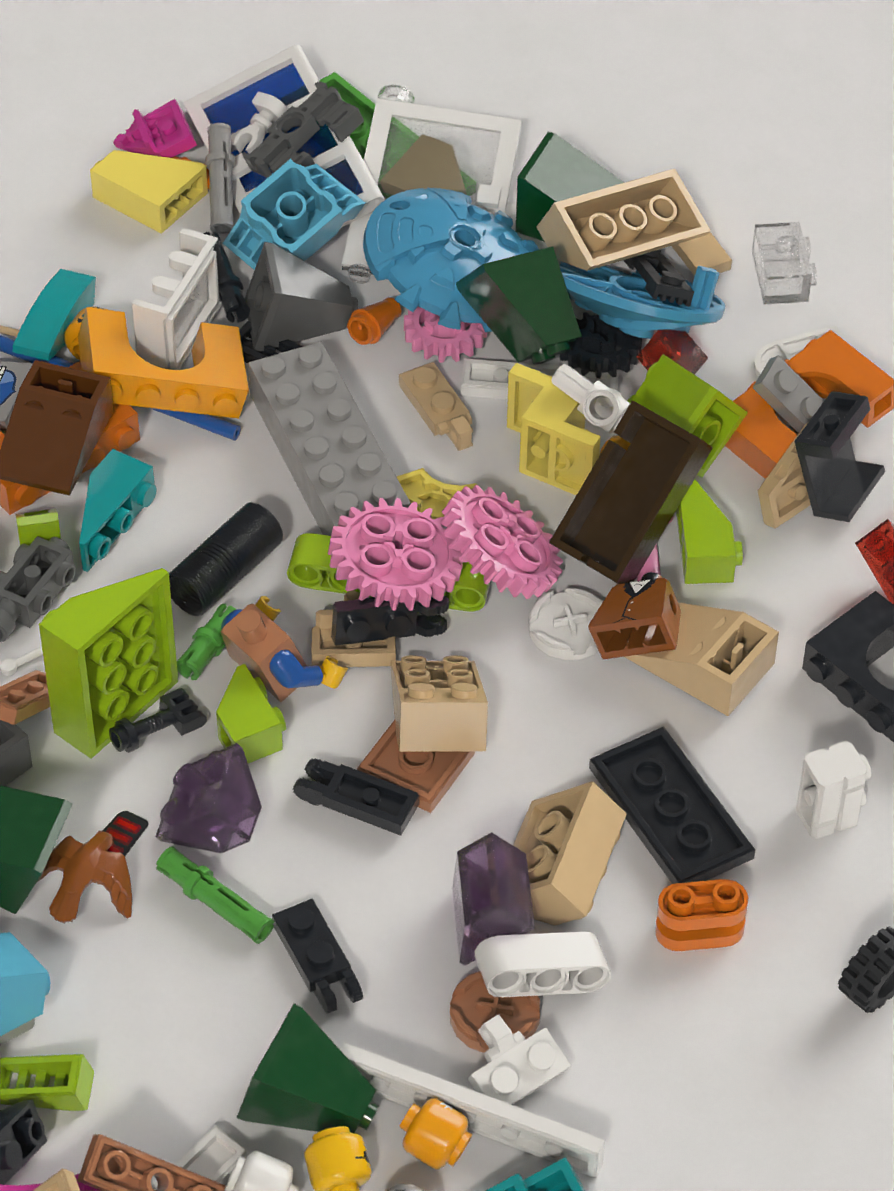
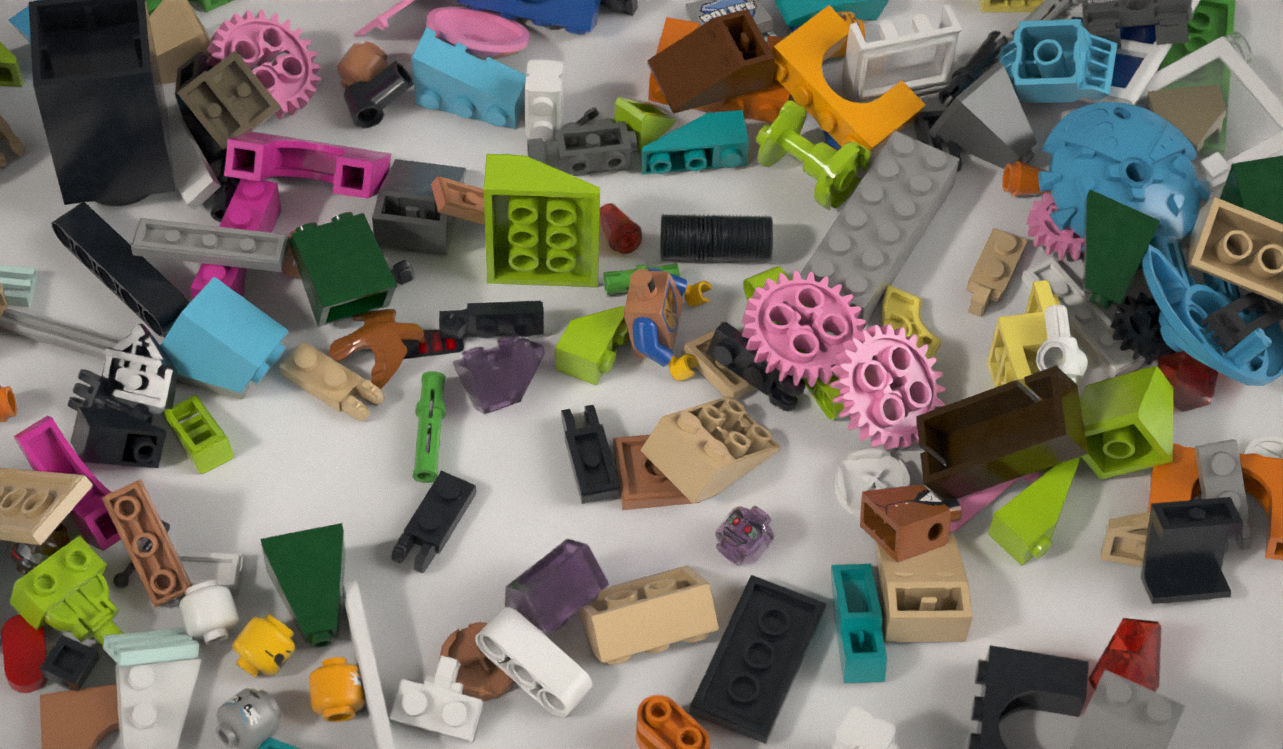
camera: 50 degrees right, 5 degrees up
black hinge [109,688,207,753] -> none
none -> tan hinge [279,341,385,422]
none -> black hinge [439,300,544,340]
none -> clear purple head [715,506,774,566]
none -> lime piece [756,100,870,210]
none -> teal slope [831,564,887,683]

